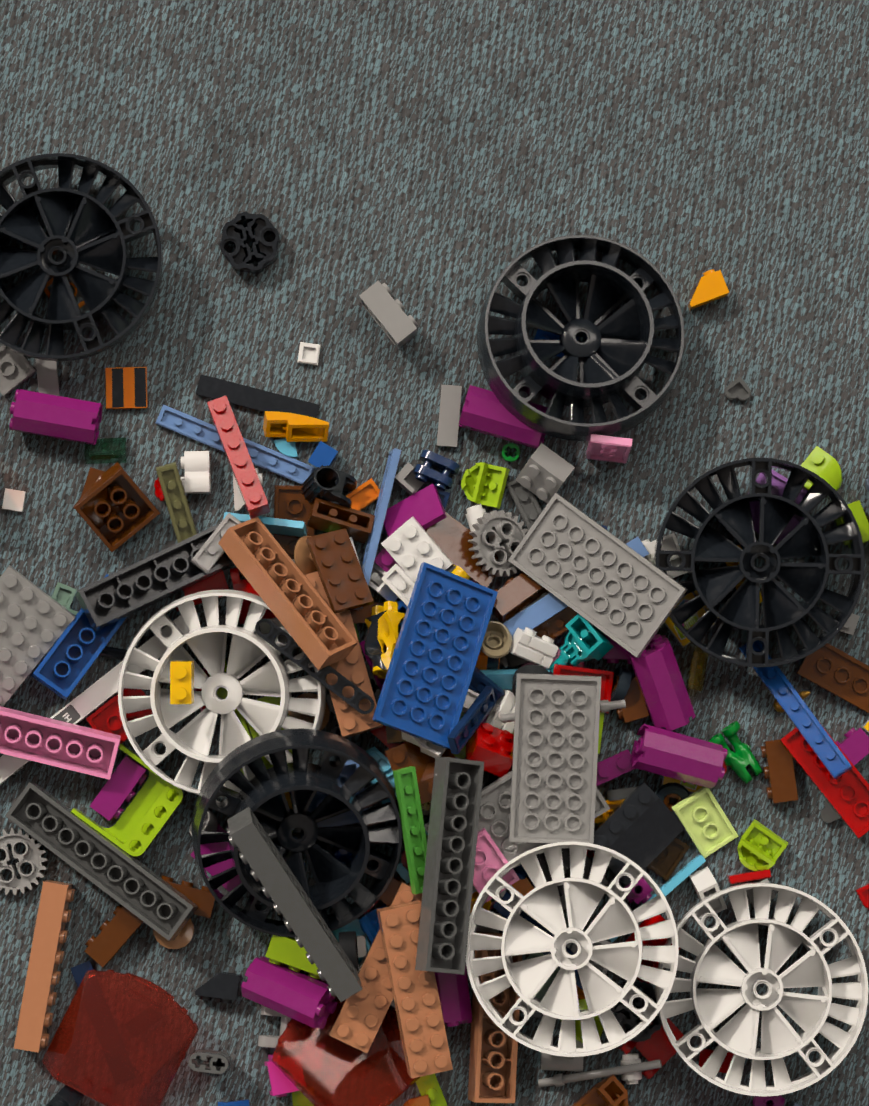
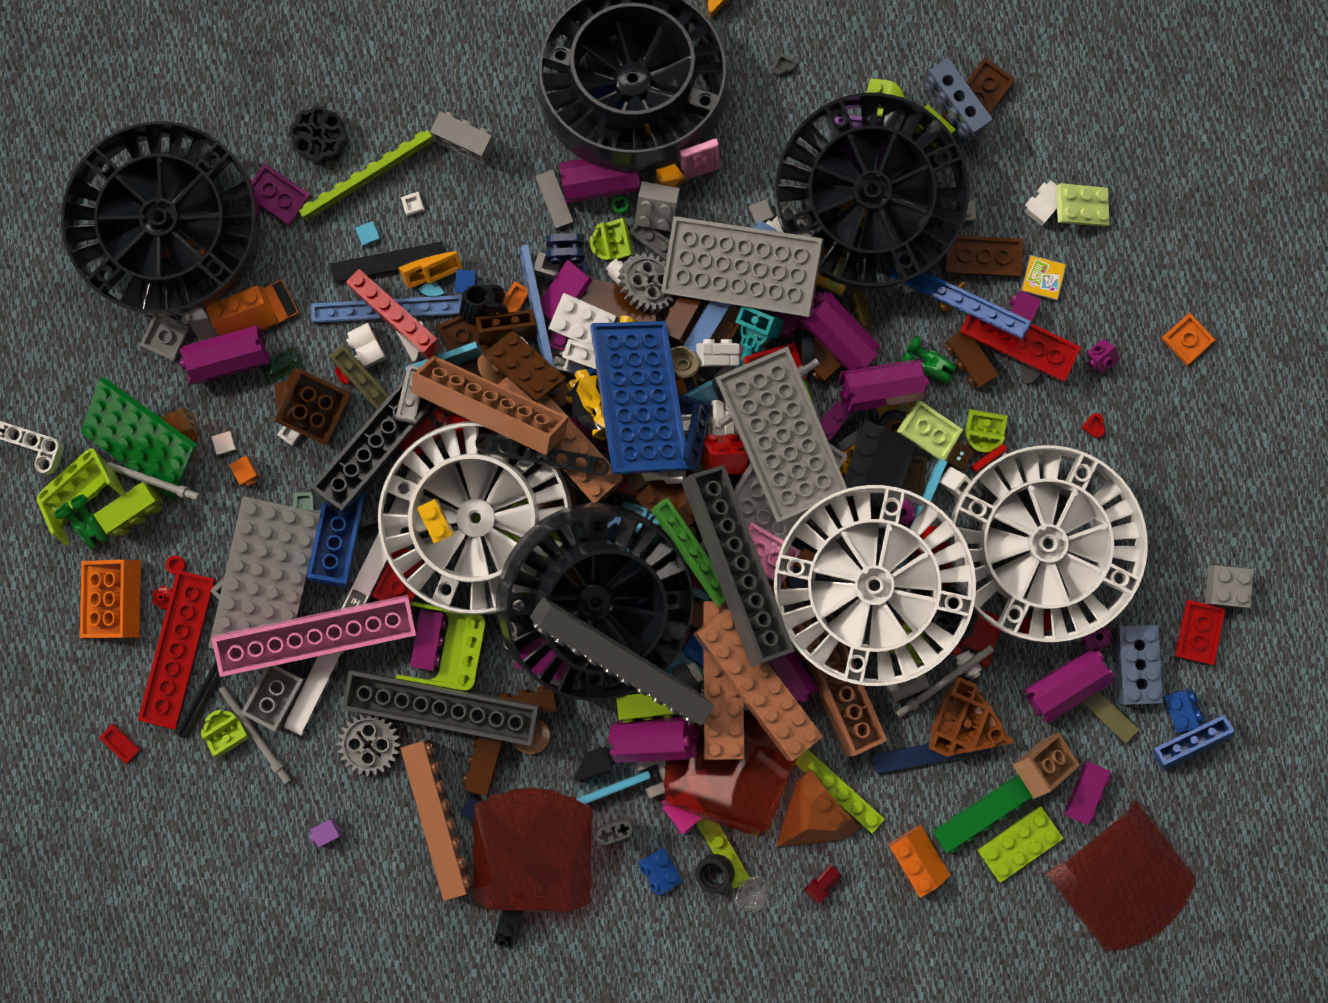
camera: 25 degrees left, 0 degrees up
none -> orange slope [206,285,278,336]
none -> orange brick [229,456,260,487]
none -> magenta tile [245,163,312,227]
none -> white tile [277,426,302,447]
none -> lime plate [299,130,434,221]
none -> medium azure tile [355,221,381,247]
none -> medium azure tile [576,770,651,806]
none -> light orange slope [656,164,685,188]
none -> light grey tile [748,199,773,225]
none -> dark brown brick [945,441,974,472]

